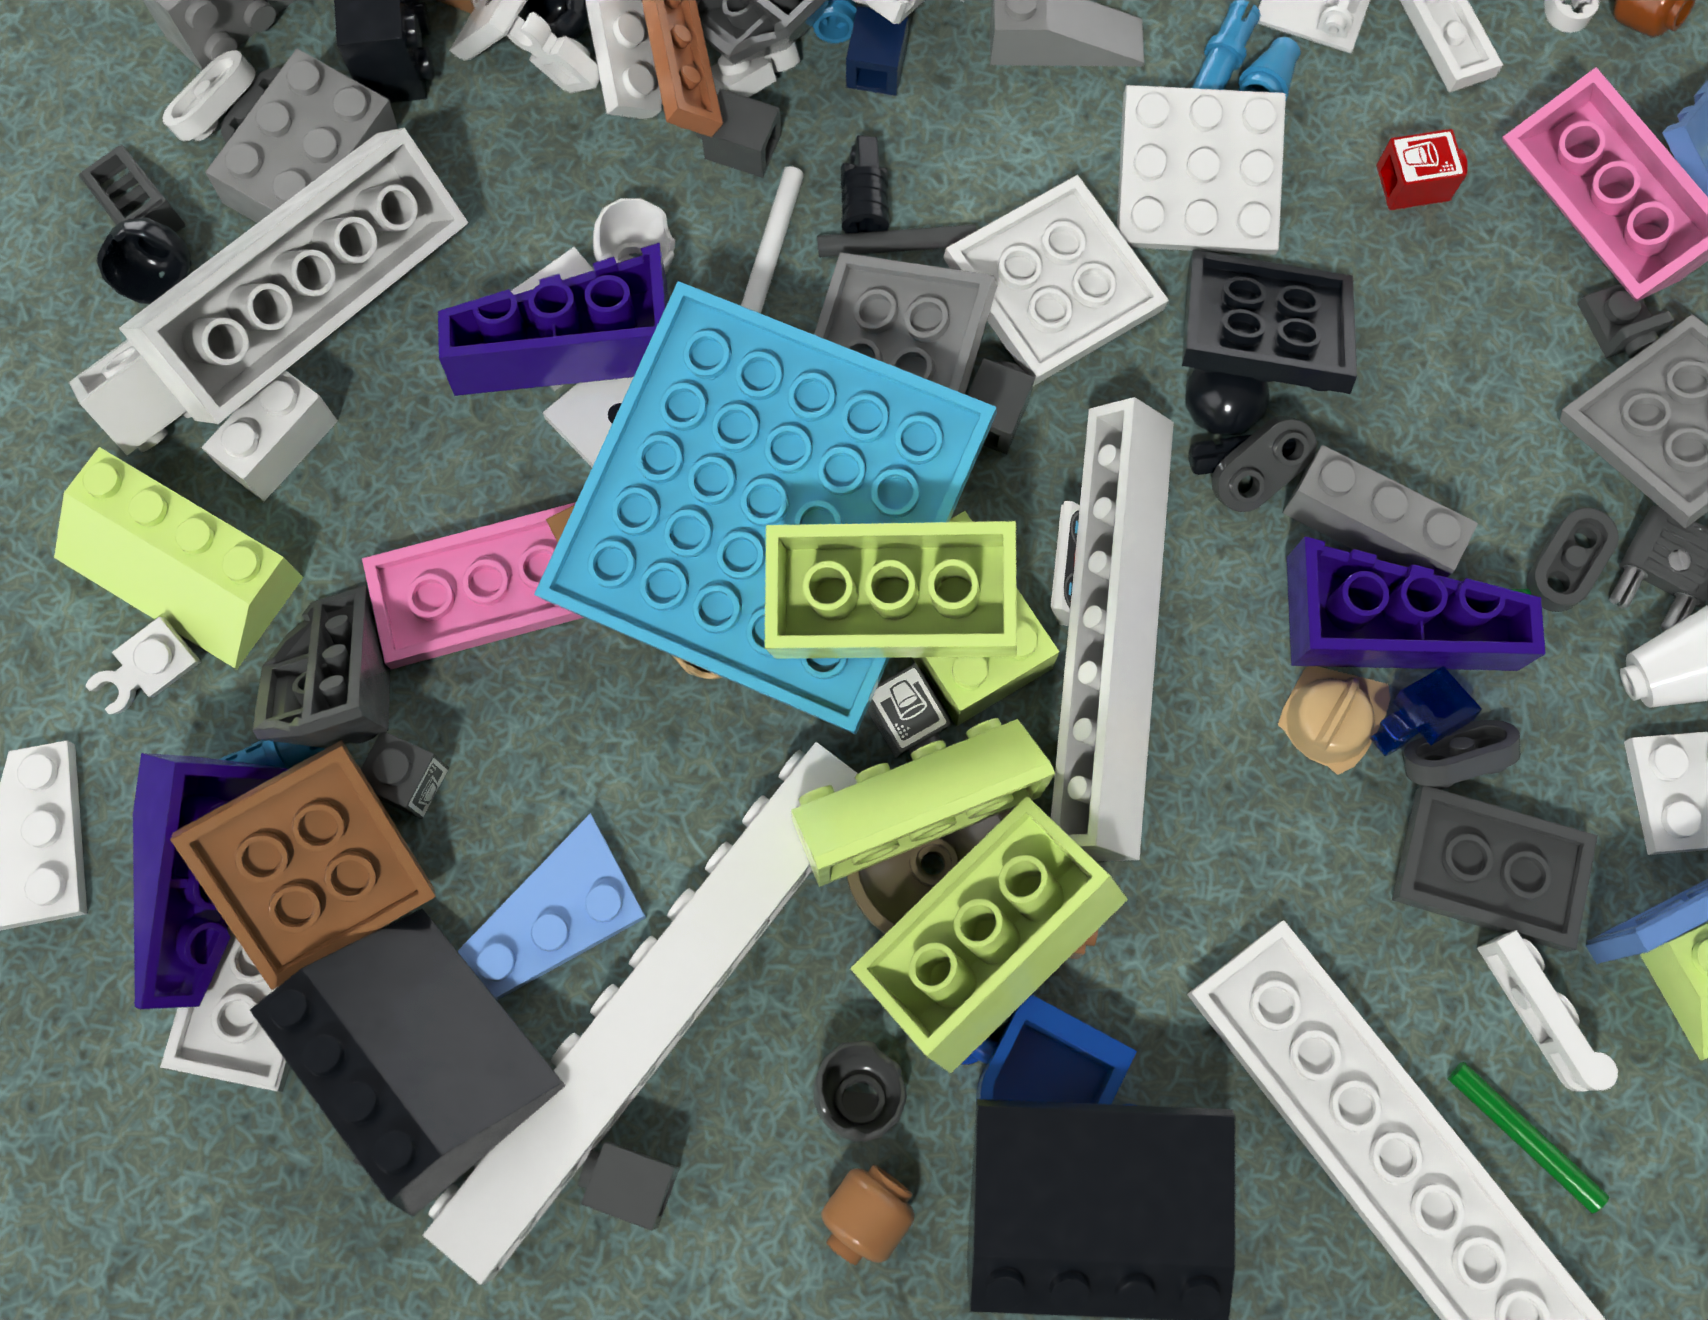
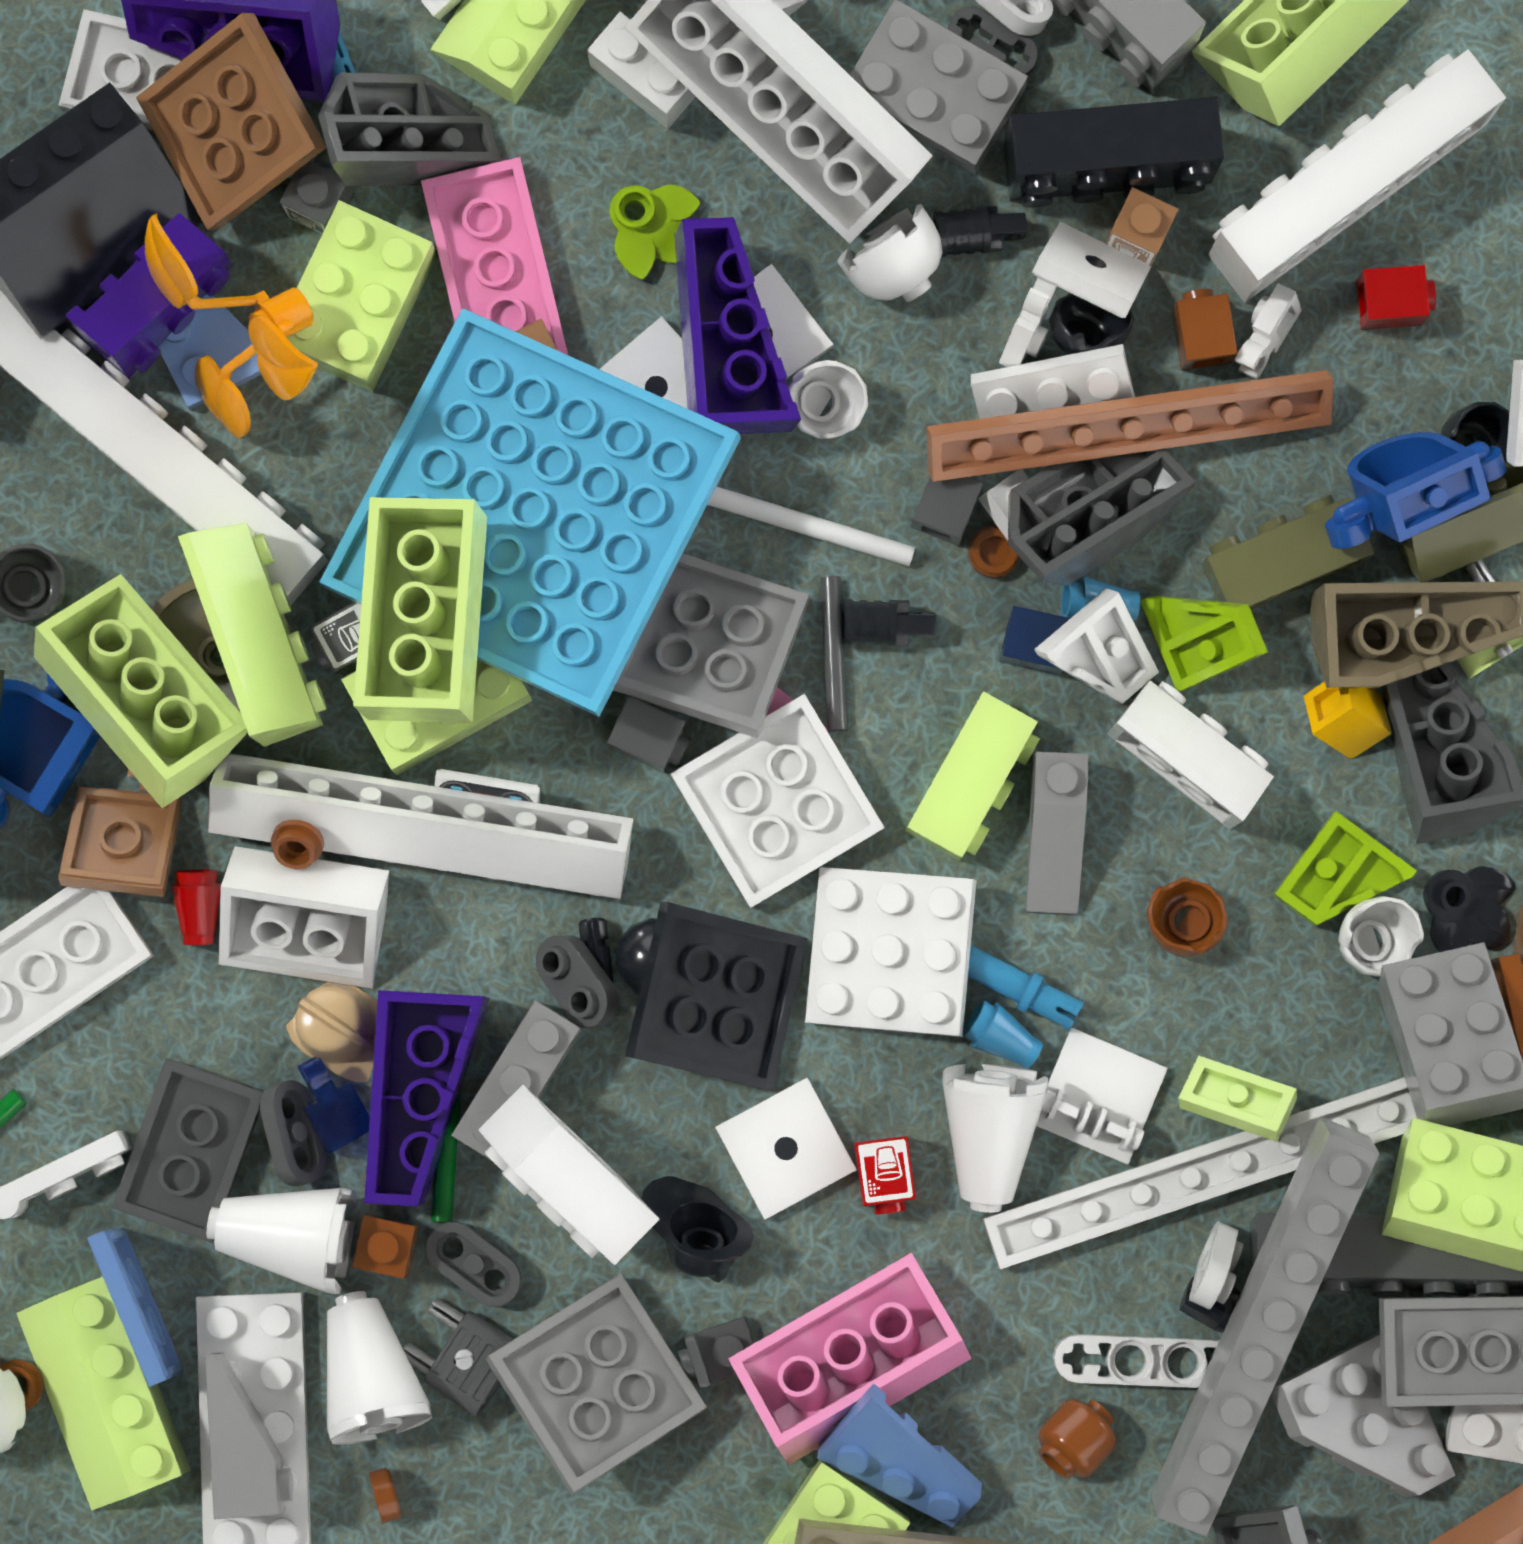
camera: 90 degrees right, 10 degrees up
none -> medium nougat tile [58,785,182,897]
none -> dark purple wedge [65,212,232,379]
none -> light orange plant [145,213,318,438]
none -> red cone [171,869,222,945]
none -> white cone [206,1188,356,1294]
none -> white slope [219,846,389,989]
none -> dark orange plate [271,820,324,869]
none -> yellowish green brick [287,200,437,392]
none -> dark orange brick [352,1214,420,1279]
none -> white brick [478,1084,659,1265]
none -> lime plate [609,184,700,280]
none -> black piece [641,1176,753,1283]
none -> white tile [715,1078,857,1220]
none -> white cylinder [837,204,942,302]
none -> yellowish green brick [905,691,1040,861]
none -> black hinge [933,206,1028,257]
none -> white cone [942,1064,1048,1213]
none -> dark orange tile [968,526,1019,579]

